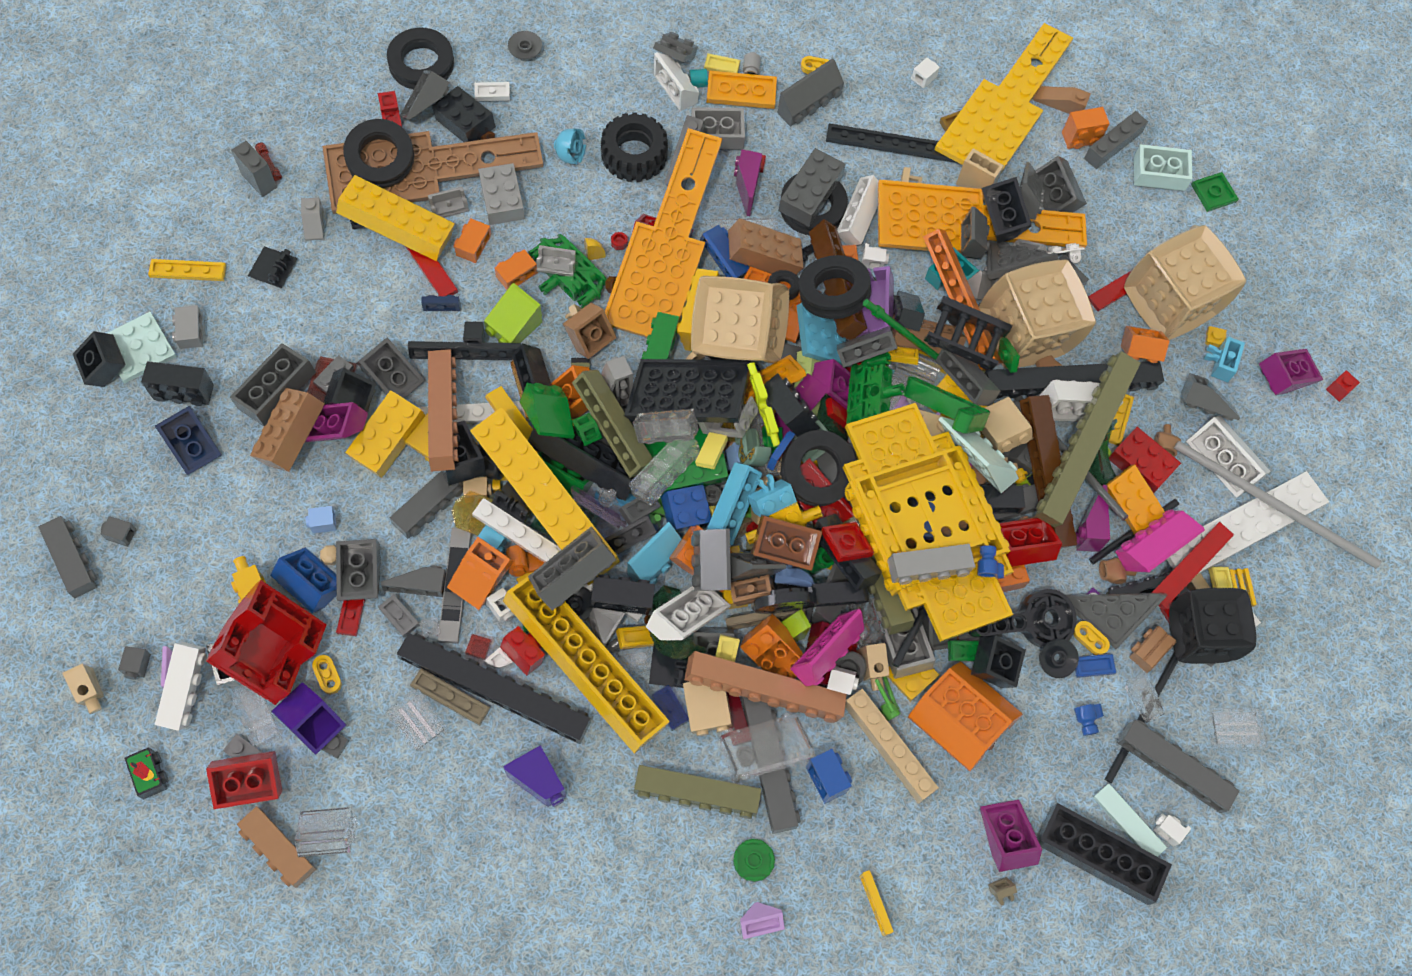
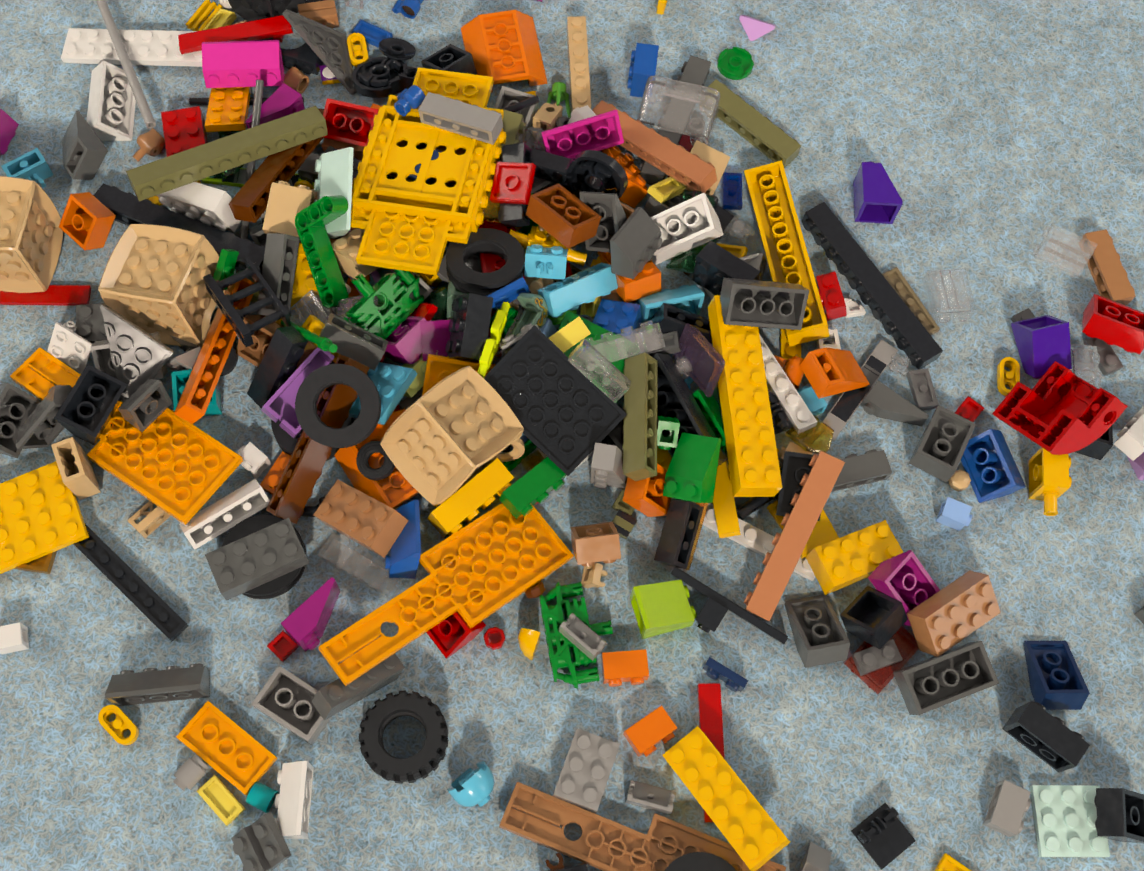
camera: 145 degrees left, 0 degrees up
clear red plate [465,634,492,660] -> none

